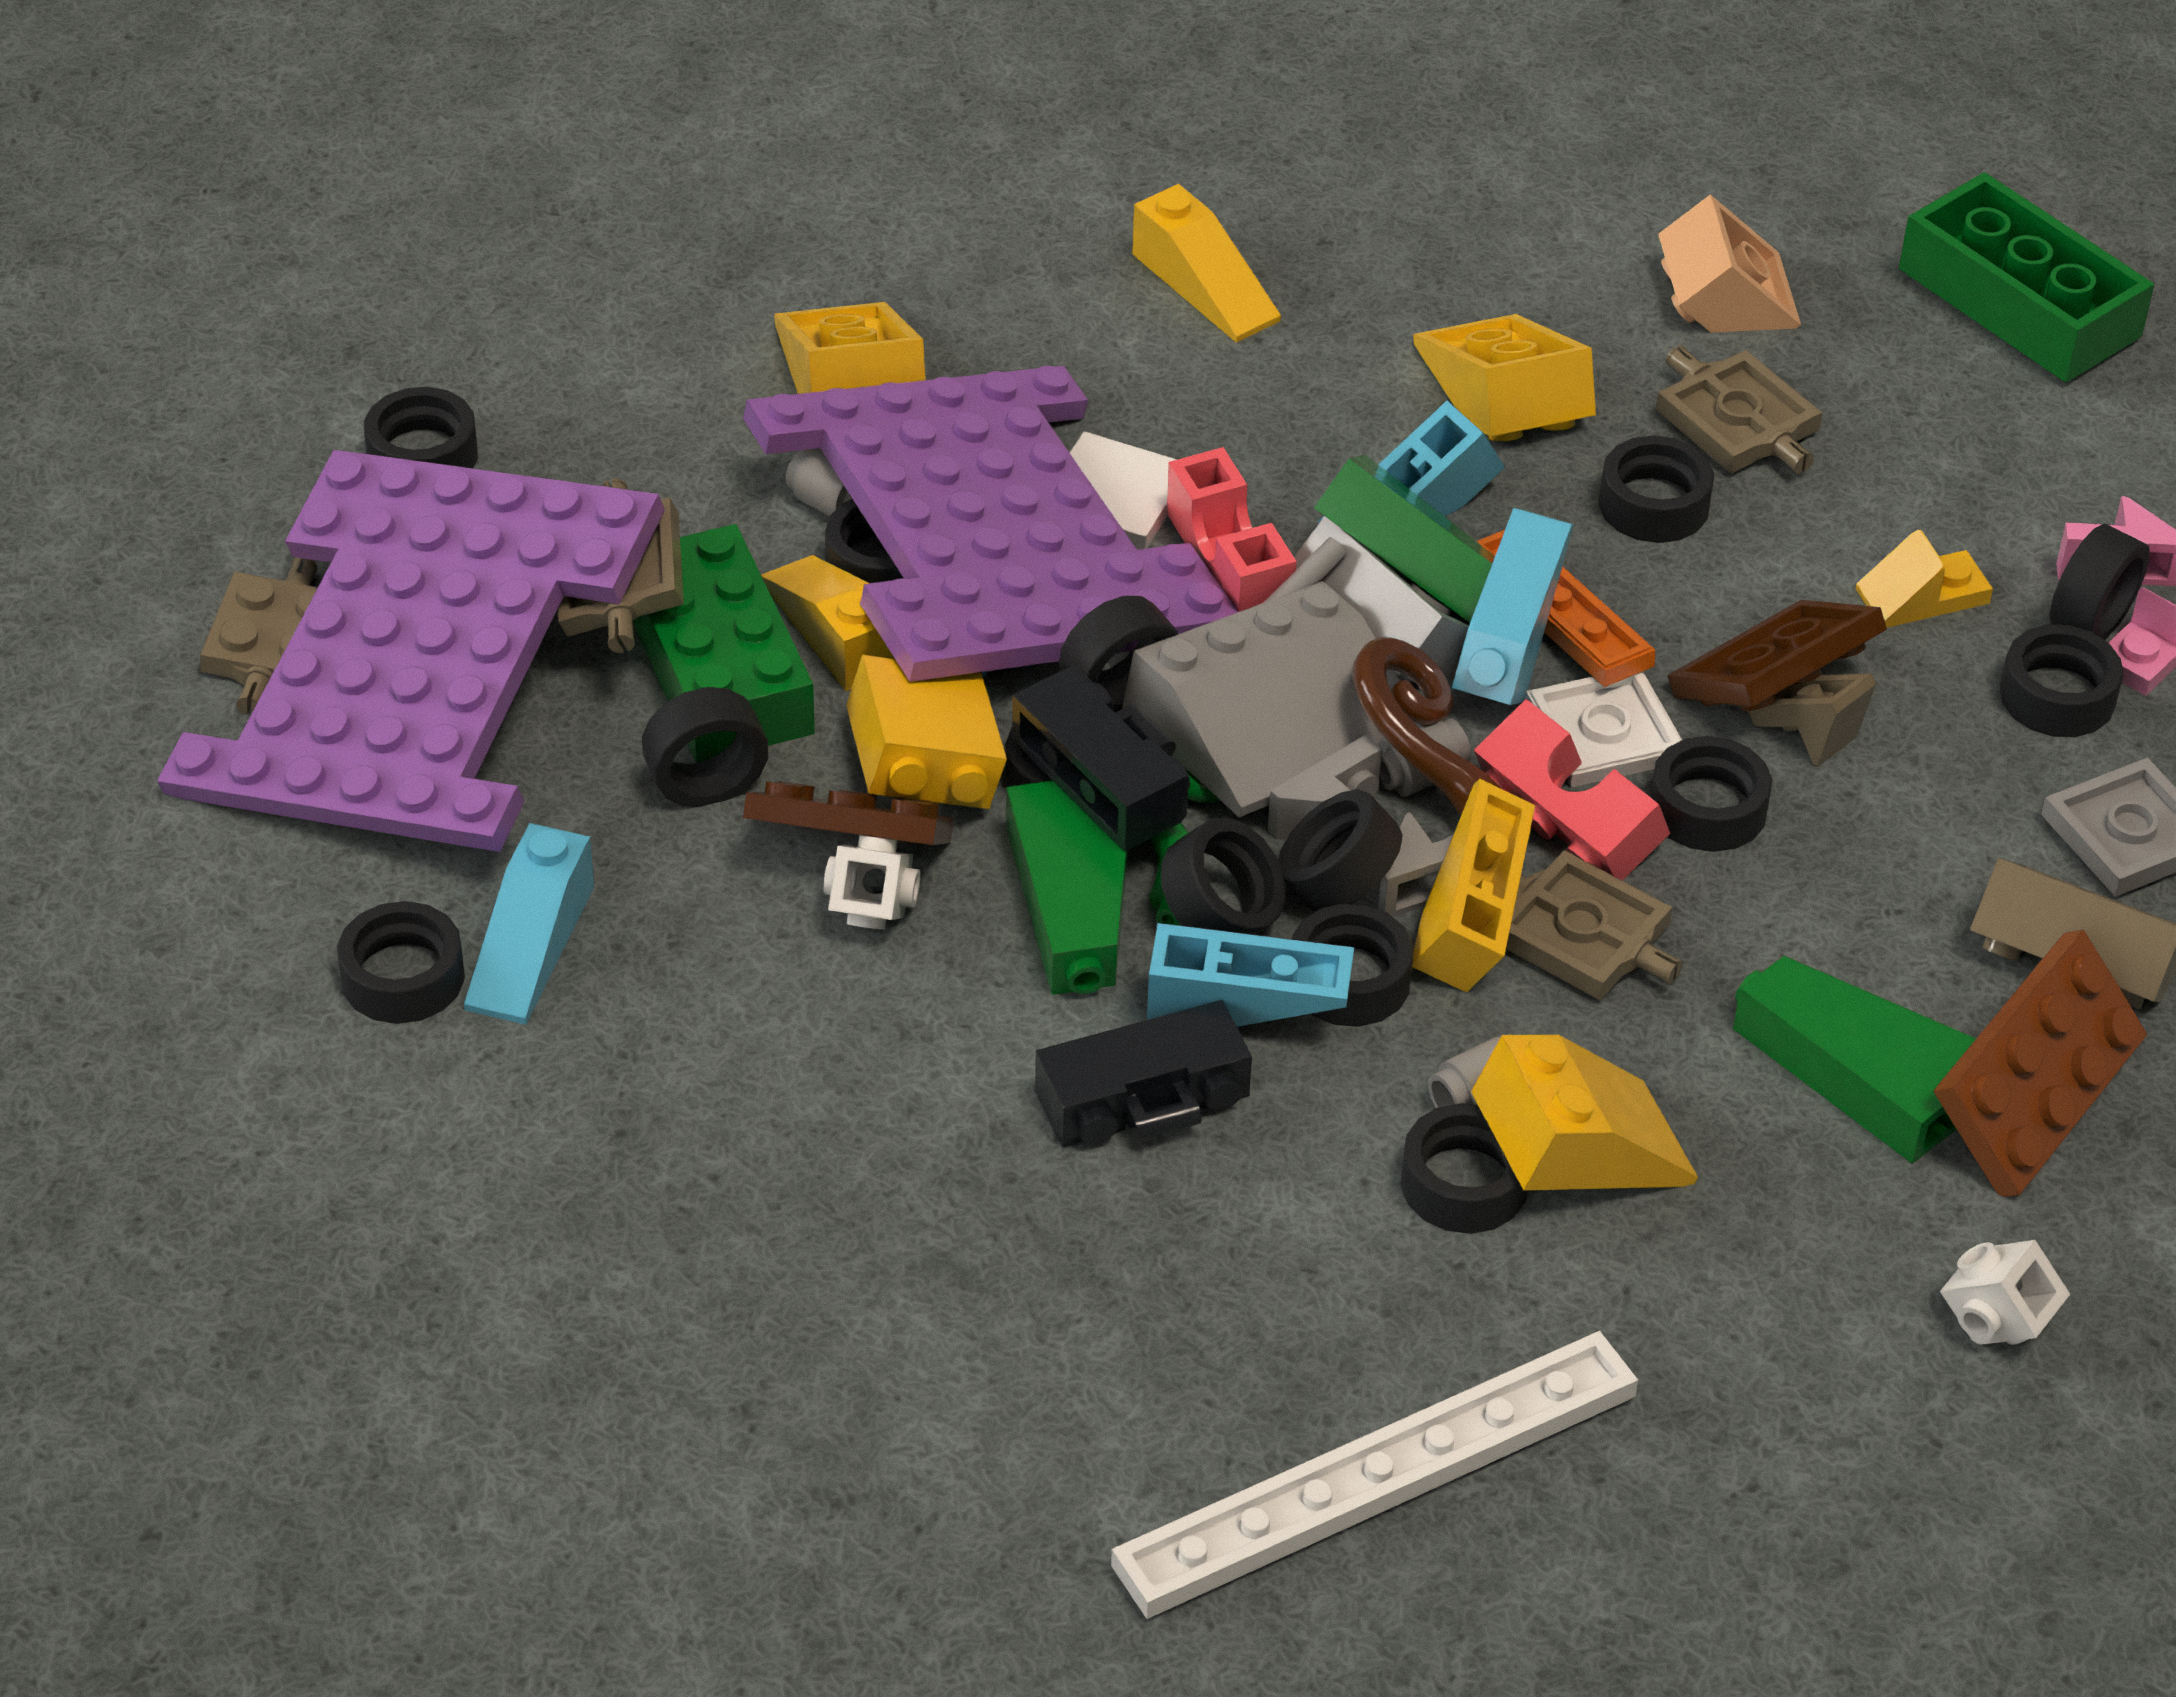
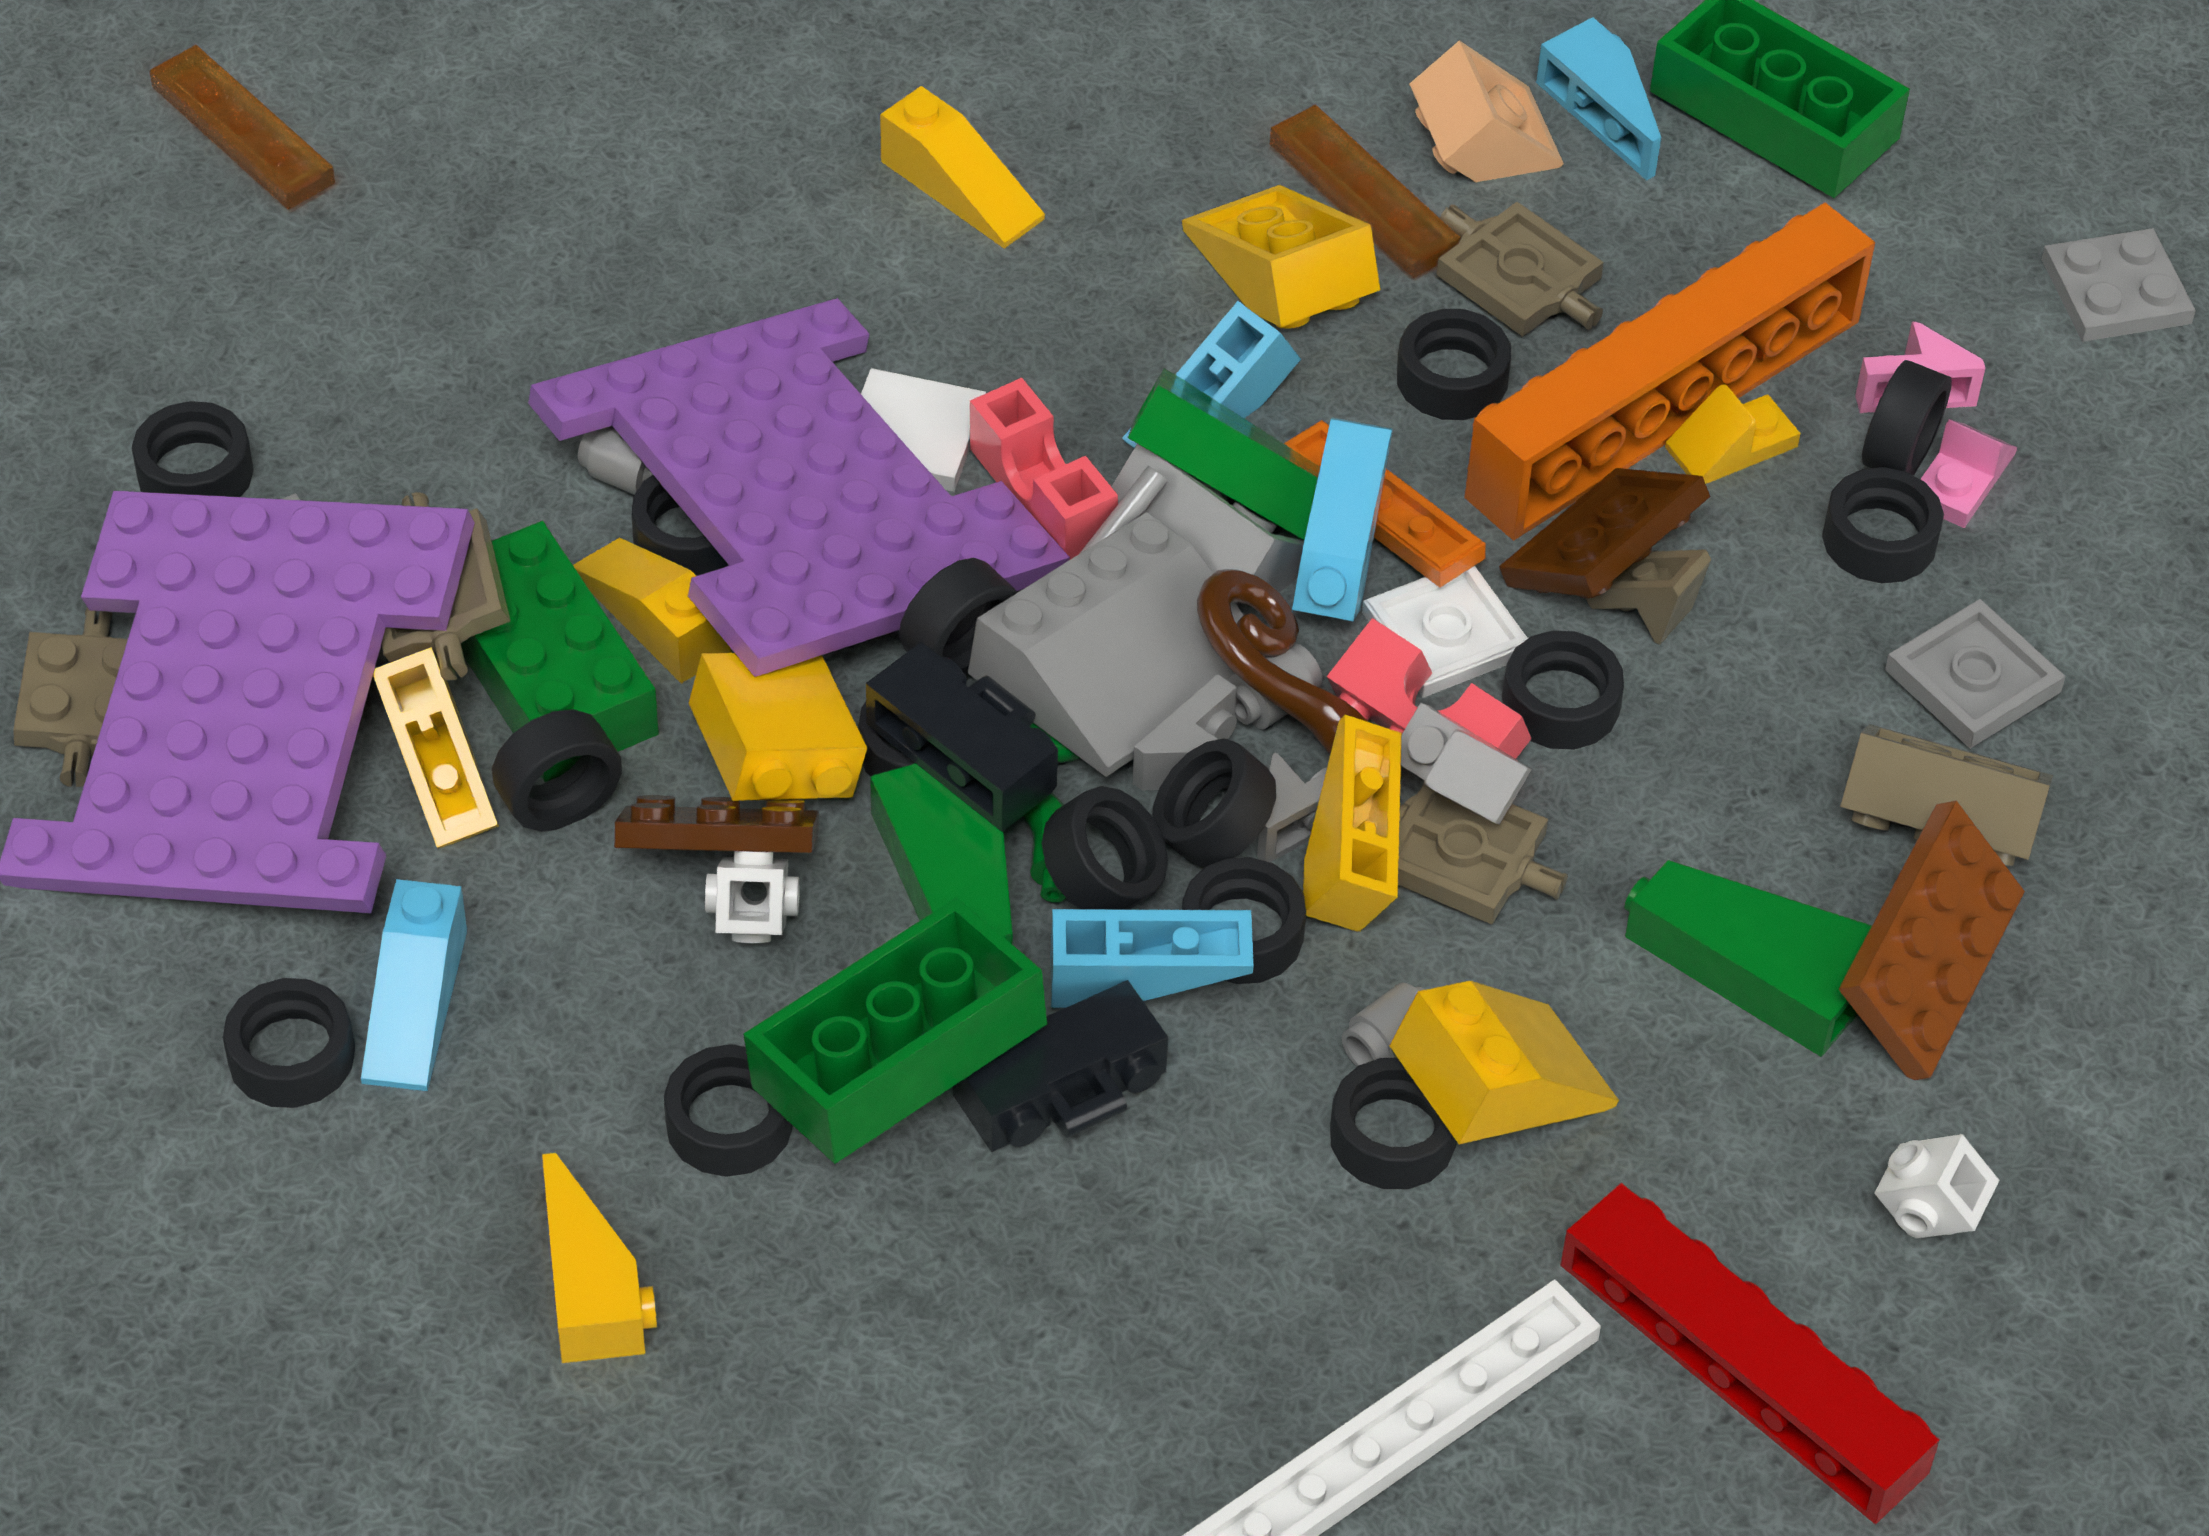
camera: 10 degrees left, 5 degrees up
yellow slope [774,302,926,394] -> none
none -> clear orange plate [149,45,335,210]
none -> yellow slope [373,647,499,848]
none -> yellow slope [542,1153,657,1363]
none -> black tyre [664,1044,793,1177]
none -> green brick [743,897,1047,1164]
none -> clear orange plate [1270,104,1461,278]
none -> light grey slope [1401,703,1532,825]
none -> orange brick [1464,202,1875,541]
none -> medium azure slope [1536,17,1661,180]
none -> red brick [1560,1183,1940,1525]

